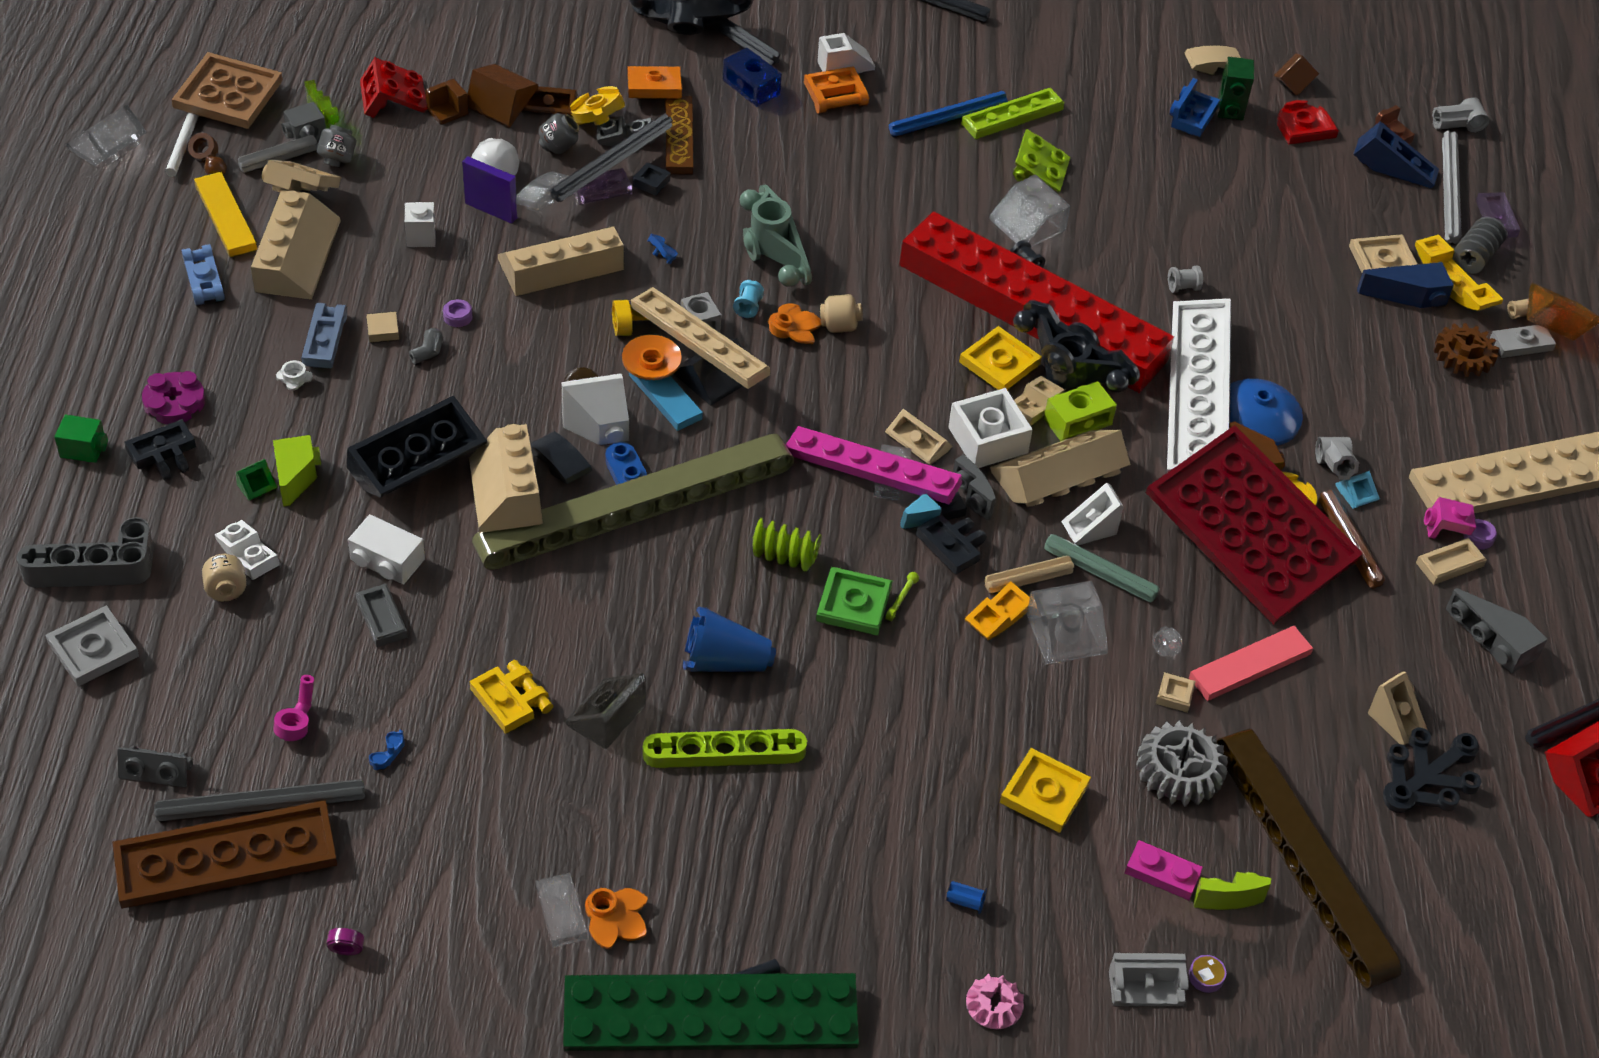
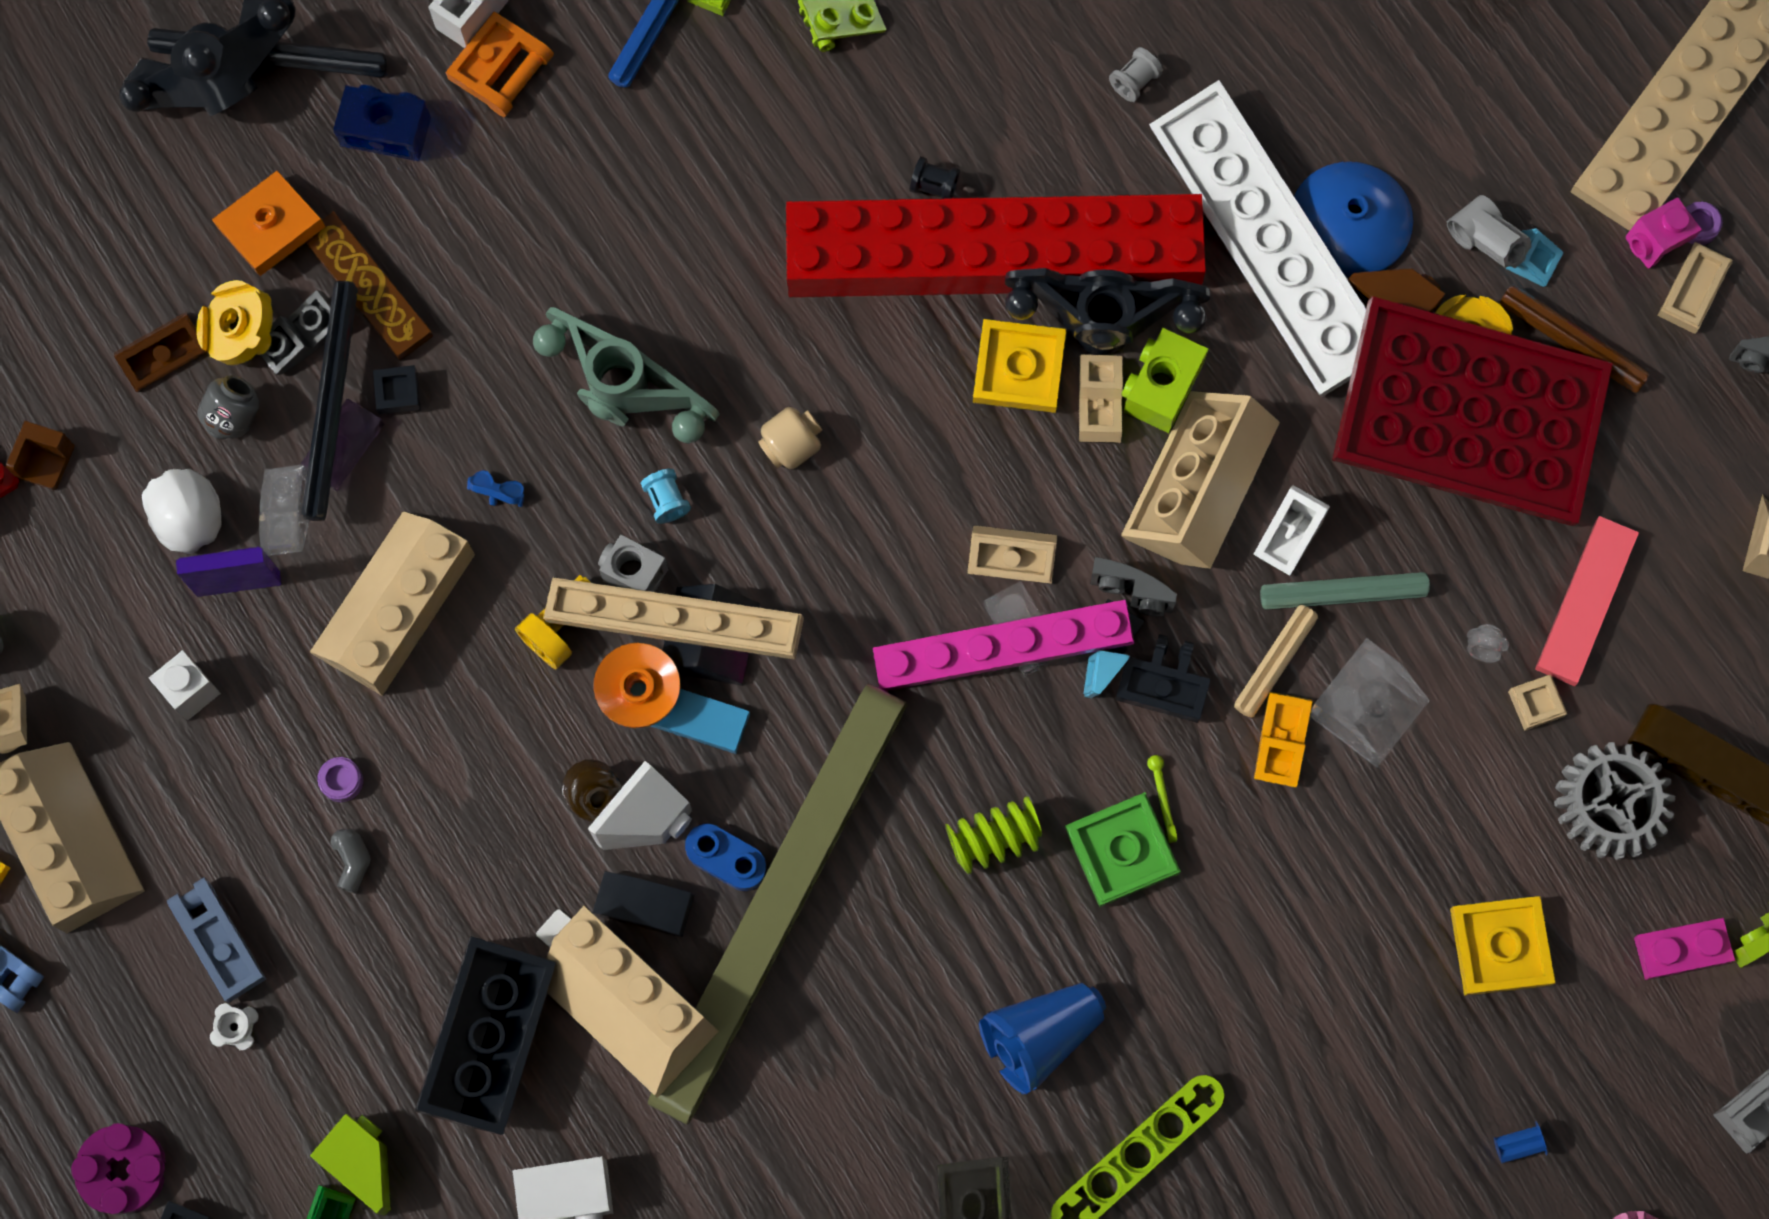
camera: 30 degrees left, 25 degrees up
tan tile [367,312,399,342] -> none
reddish brown slope [467,64,539,128] -> none
orange plate [768,303,822,344] -> none
white brick [948,388,1033,468] -> none
clear slope [989,174,1071,247] -> none

